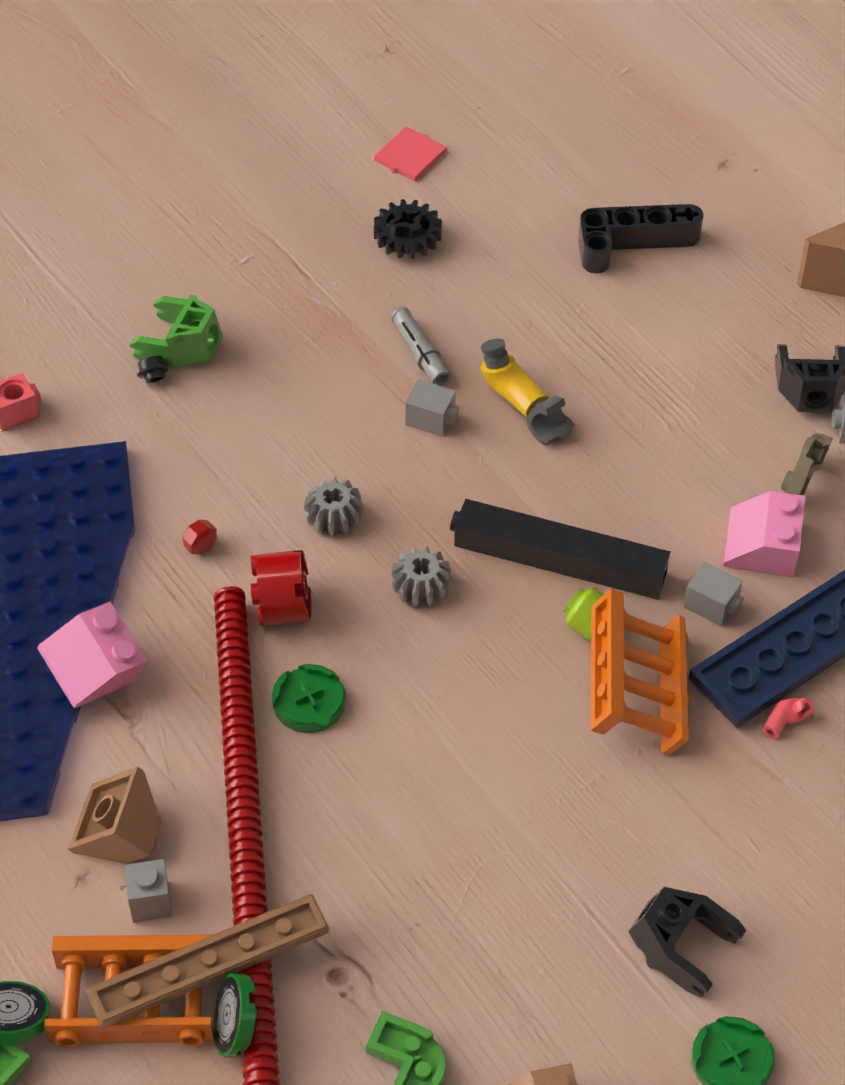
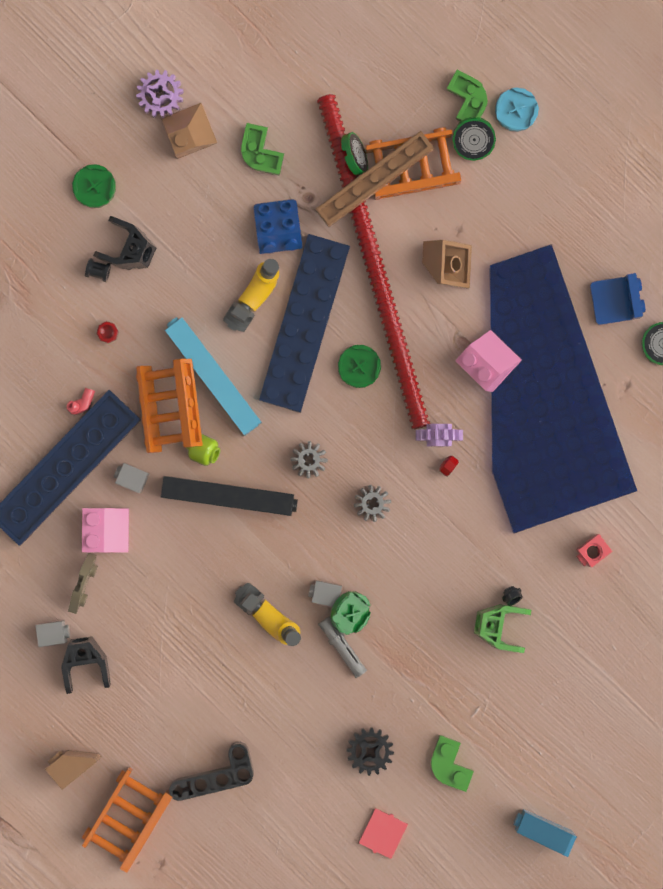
camera: 165 degrees right, 35 degrees up
light grey brick [124,859,172,922] -> none
red brick [251,550,312,627] -> none
none -> orange fence [82,767,172,873]
none -> black bush [85,258,111,282]
none -> red tile [96,321,119,343]
none -> medium azure brick [165,317,262,436]
none -> piece [223,259,279,332]
none -> blue bracket [254,199,303,254]
none -> dark blue plate [259,234,350,413]
none -> tile [330,591,371,635]
none -> lavender gear [416,424,463,447]
none -> bright green plate [431,735,474,792]
none -> dark azure slope [513,809,577,857]

